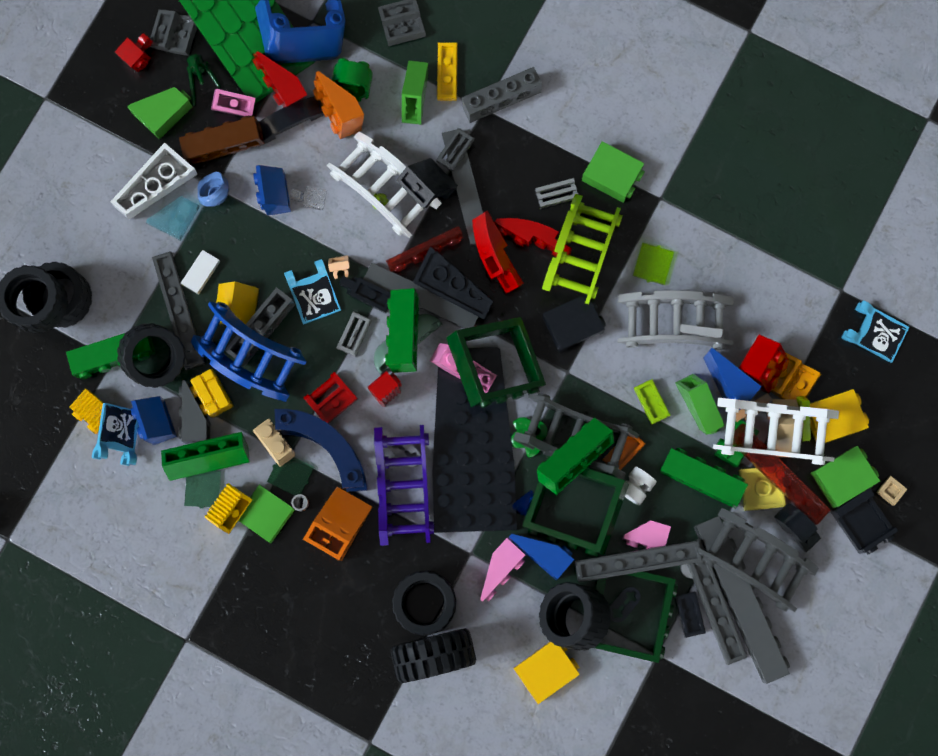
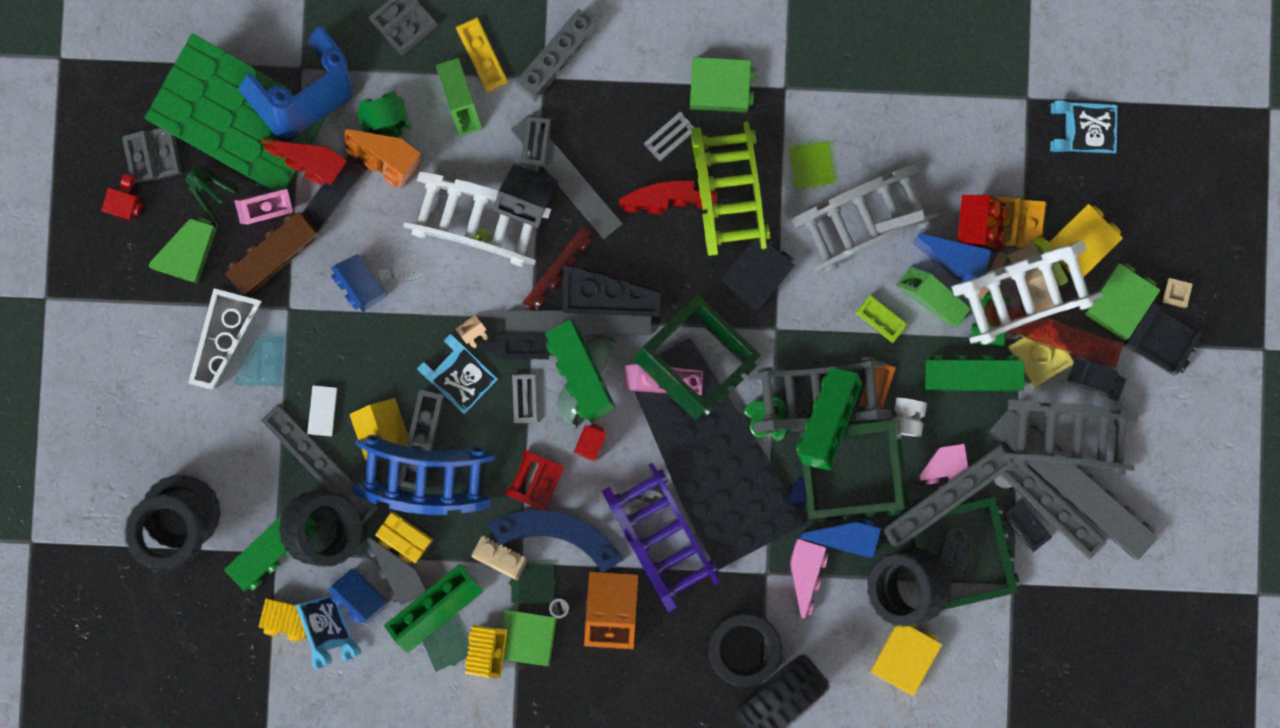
camera: 30 degrees left, 5 degrees up
medium blue hat [197,172,229,207] -> none
red slope [472,211,524,293] -> none

